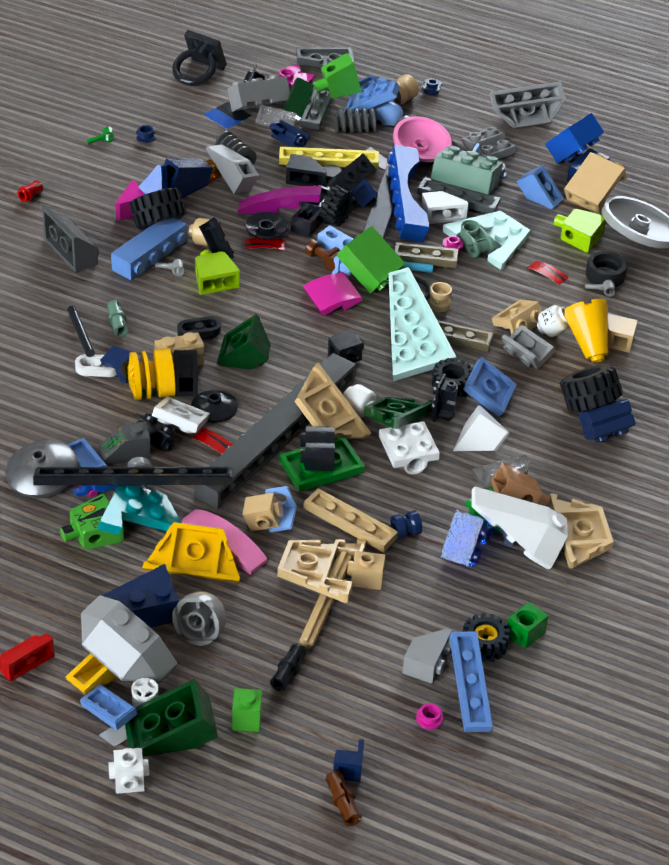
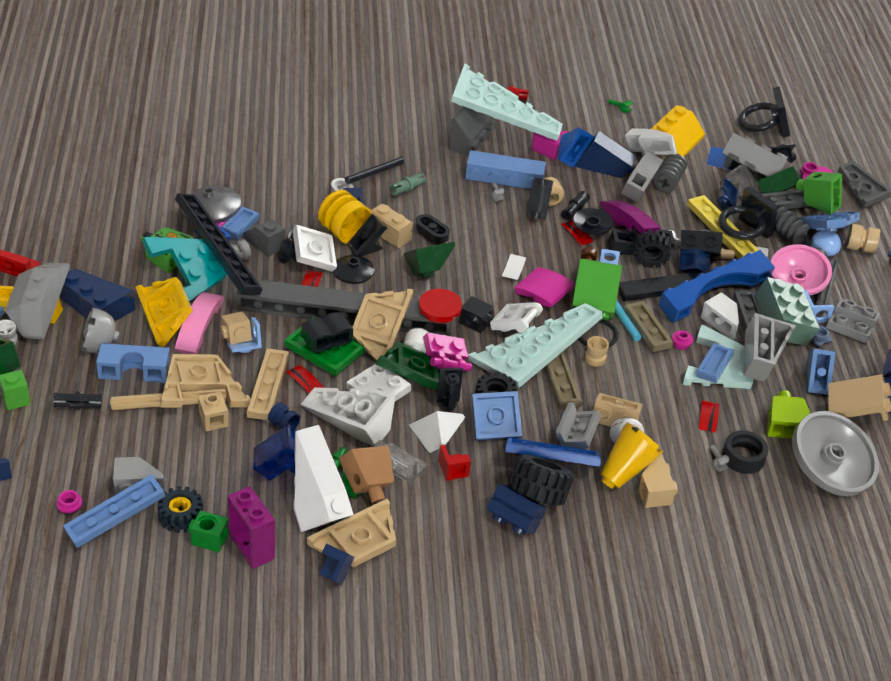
camera: 60 degrees right, 0 degrees up
black tyre [129,188,187,229] -> none
dark blue plate [136,125,156,143] -> none
lime torso [195,250,240,295] -> none
black slope [286,154,327,187] -> none
sand green piece [459,220,495,258] -> none
none -> medium blue arch [96,343,171,383]
none -> magenta window [227,486,275,569]
none -> red sticker [286,365,324,394]
none -> white wedge [300,388,395,447]
none -> dark blue panel [319,543,355,585]
none -> red tile [419,288,462,323]
none -> dark pink plate [423,332,472,372]
none -> red panel [438,445,471,481]
none -> light aqua wing [451,64,563,141]
none -> white plate [490,302,543,333]
none -> white sticker [502,254,526,280]
none -> blue tile [505,437,601,467]
none -> black pin [561,191,590,221]
none -> white slope [625,129,677,155]
none -> yellow slope [651,105,705,157]
none -> medium blue tile [696,343,734,383]
none -> black tile [718,186,779,240]
none -> light grey wedge [743,313,796,382]

